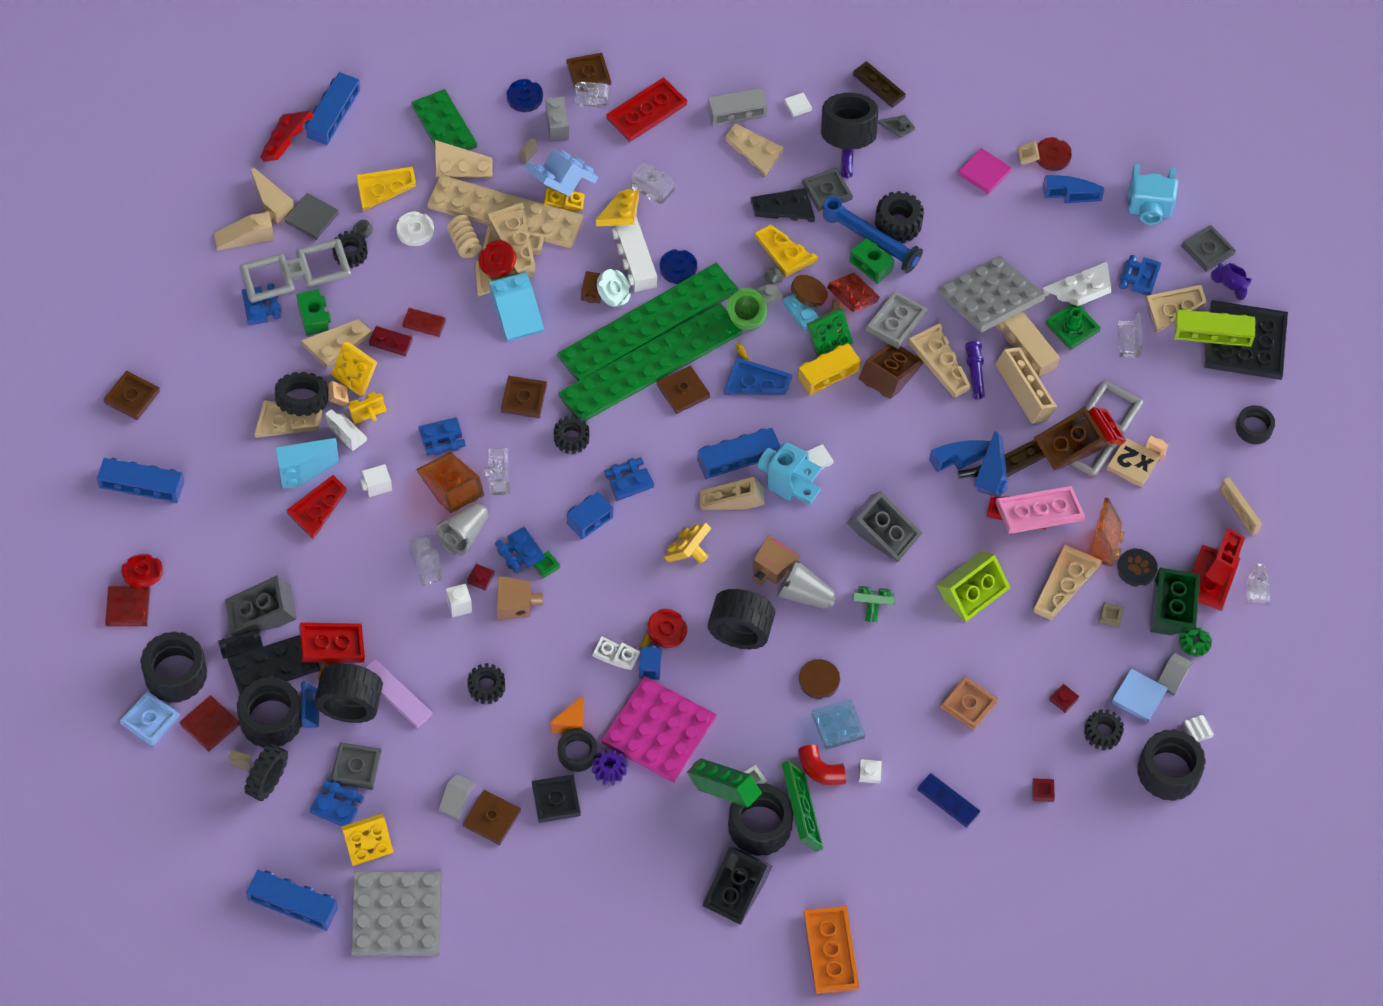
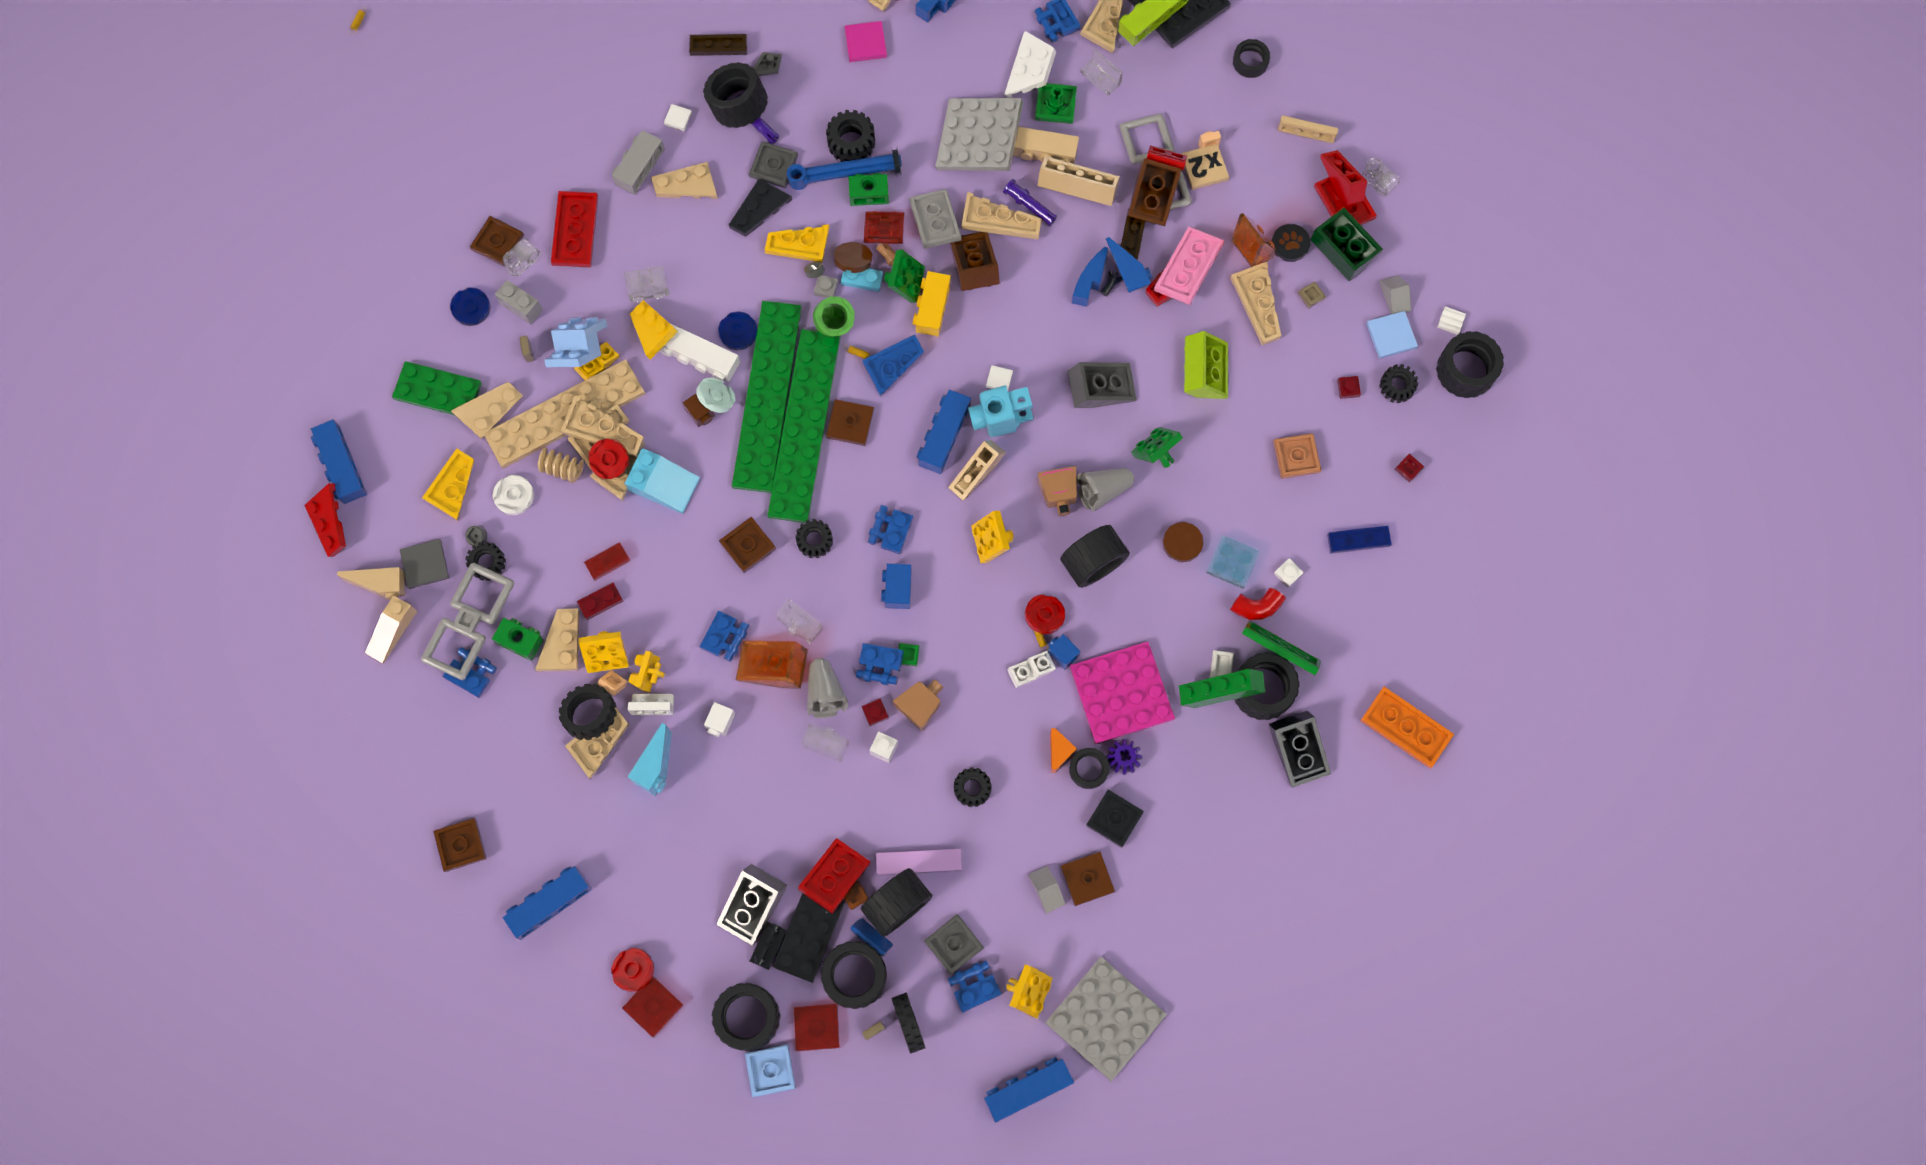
camera: 45 degrees left, 15 degrees up
red wing [287,475,347,540] -> none
green gear [1179,627,1212,657] -> none

